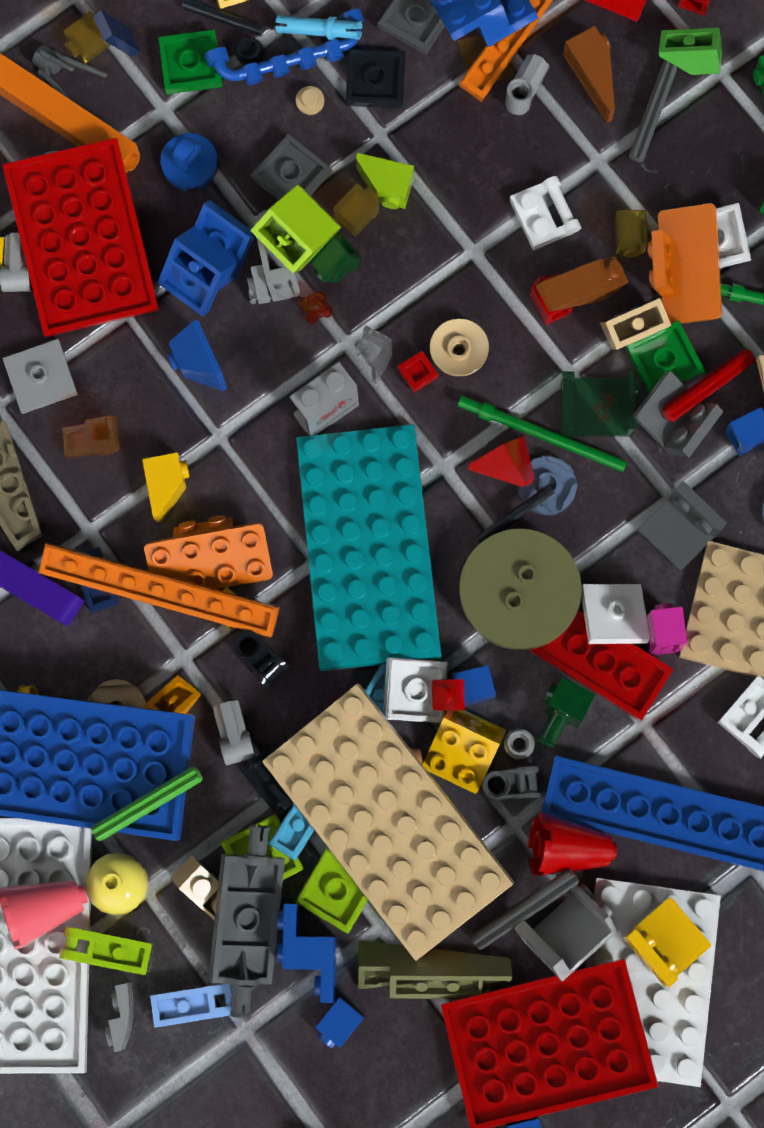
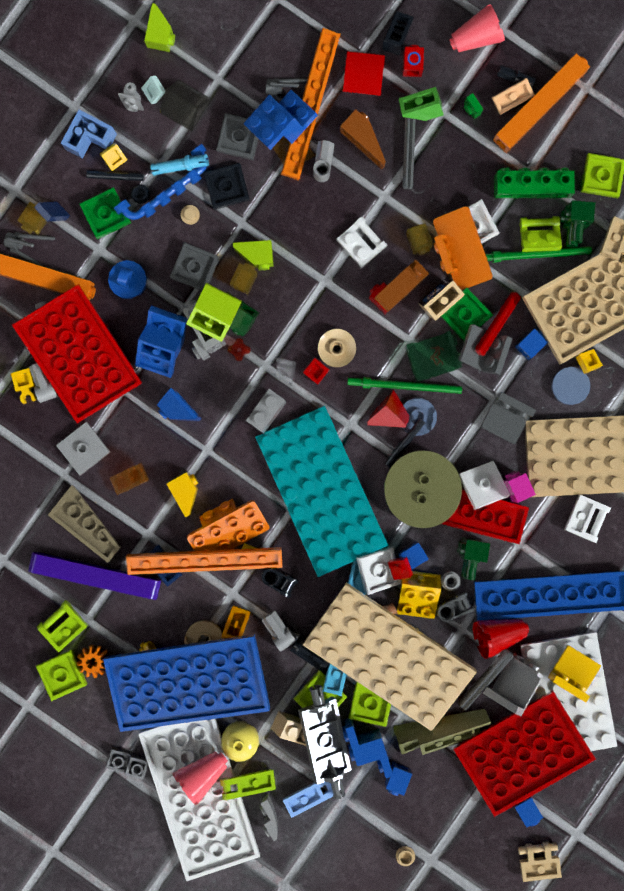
camera: 20 degrees left, 10 degrees up
bright green axle [91,767,203,841] -> none

